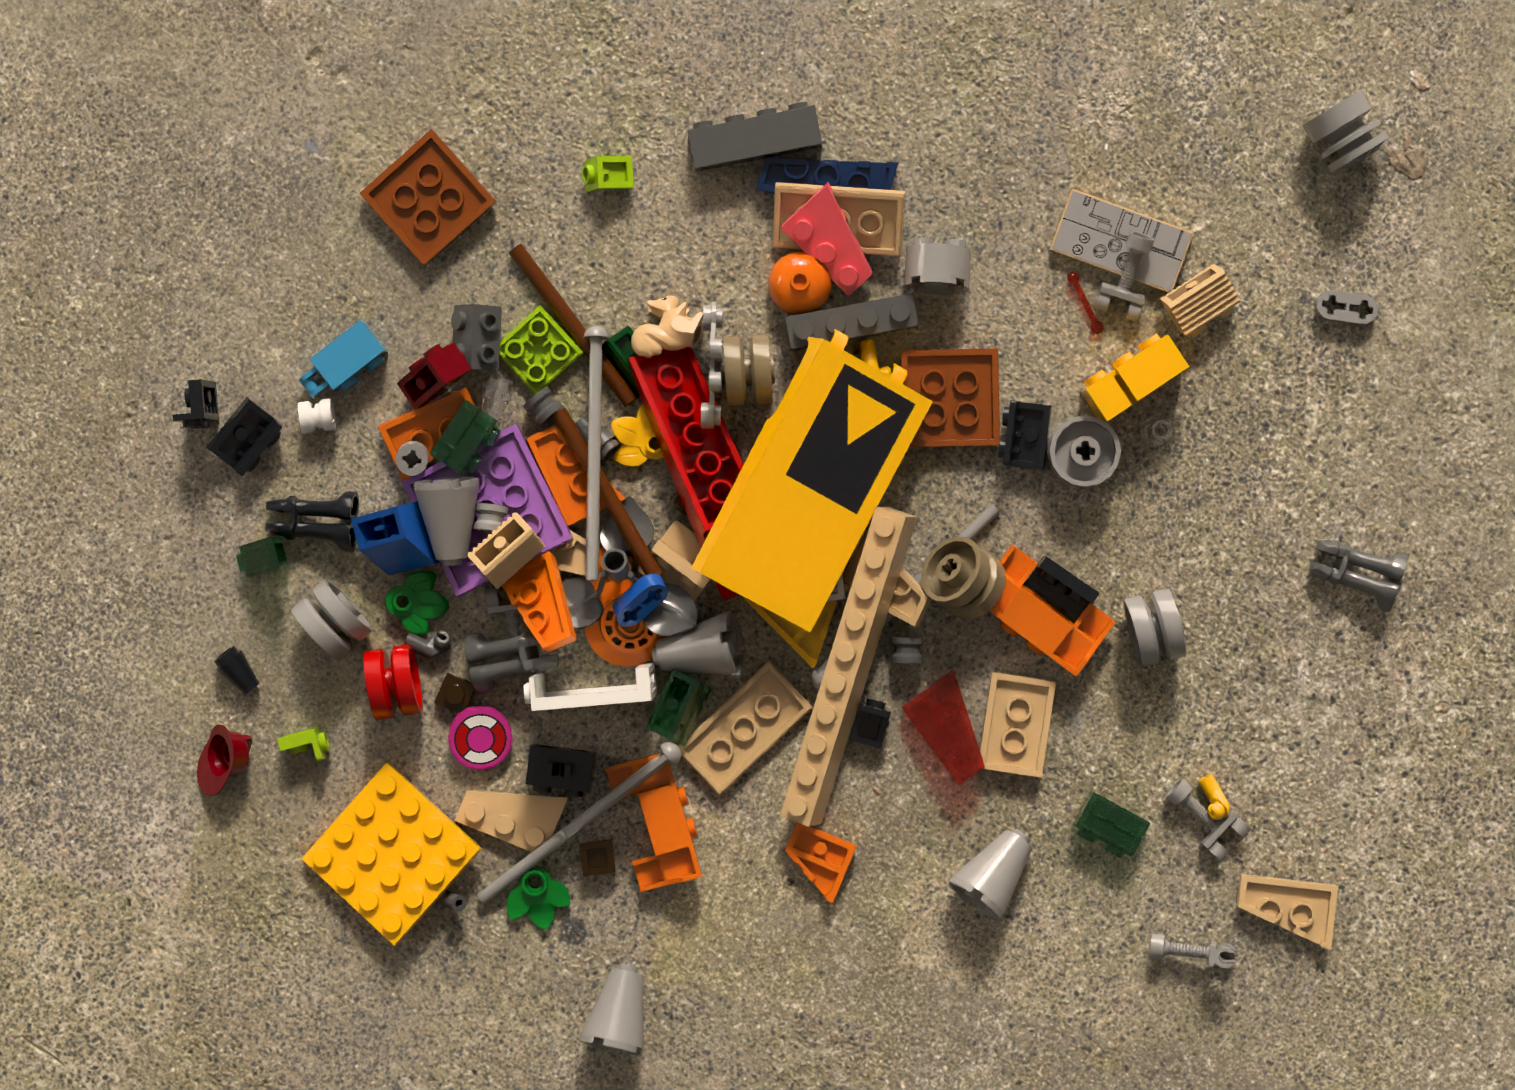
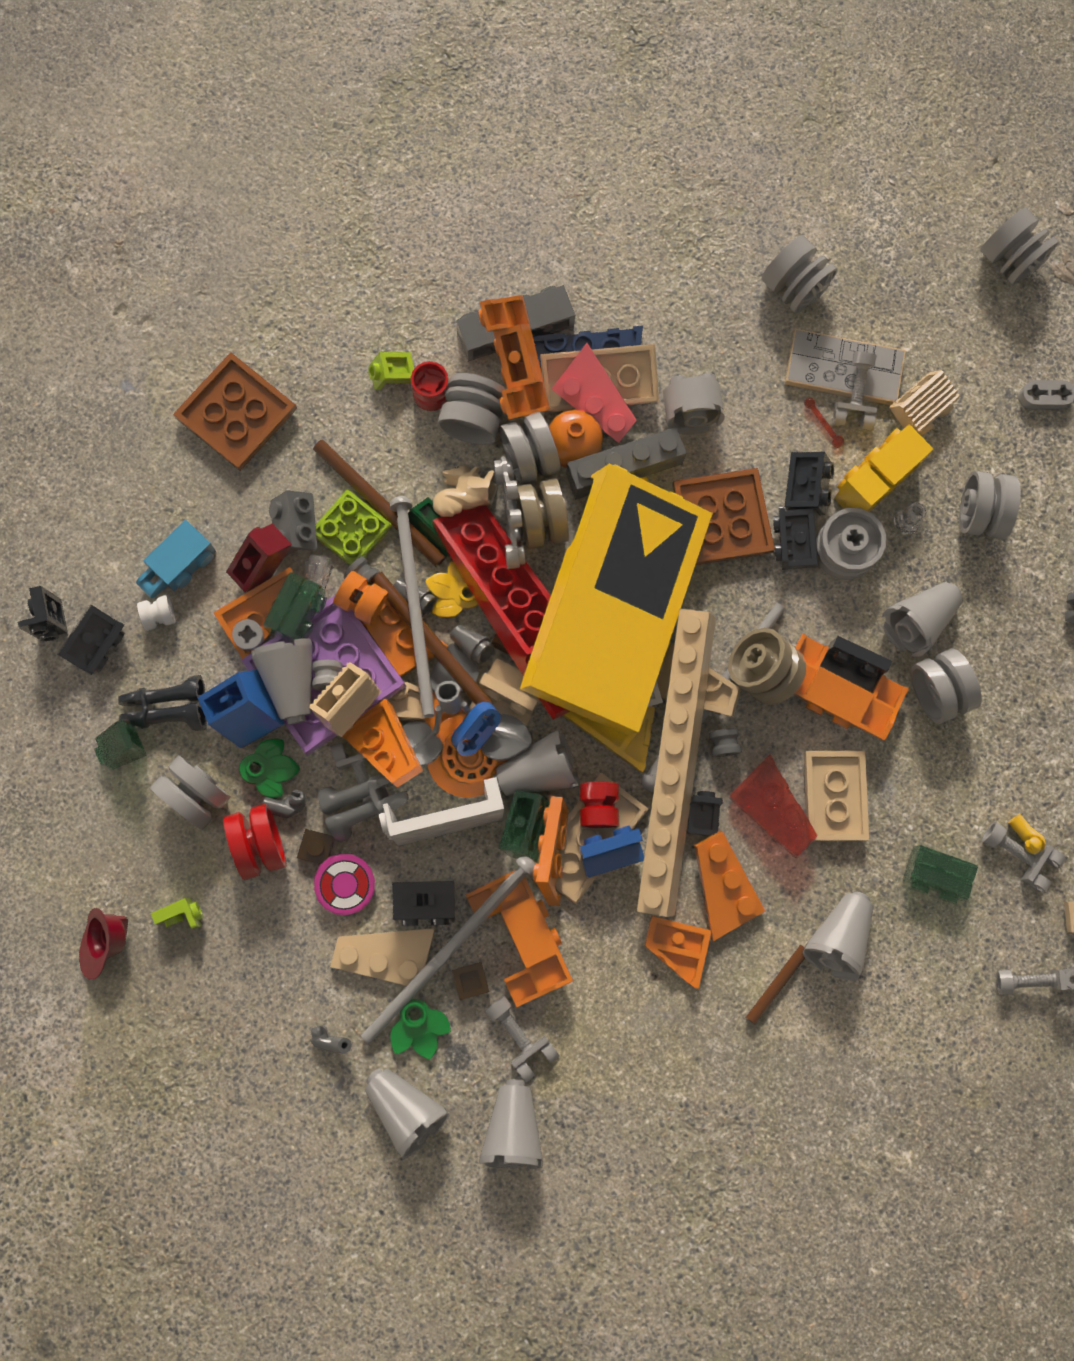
camera: 20 degrees left, 10 degrees down
black cone [214,645,260,694] -> none
yellow plate [301,762,482,946] -> none
none -> orange wheel [333,571,389,625]
none -> light grey cone [365,1068,450,1159]
none -> red wheel [411,361,449,412]
none -> light grey wheel [437,373,506,445]
none -> dark grey cone [450,625,494,664]
none -> orange bracket [479,295,550,420]
none -> light grey bar [485,996,560,1082]
none -> light grey wheel [499,412,561,485]
none -> orange wing [533,796,569,906]
none -> blue bracket [578,826,644,878]
none -> red wheel [580,782,620,828]
none -> orange wing [694,831,765,941]
none -> reddish brown bar [745,945,805,1025]
none -> light grey wheel [761,235,838,314]
none -> black bracket [785,452,835,515]
none -> light grey cone [882,582,962,657]
none -> light grey wheel [959,470,1021,539]

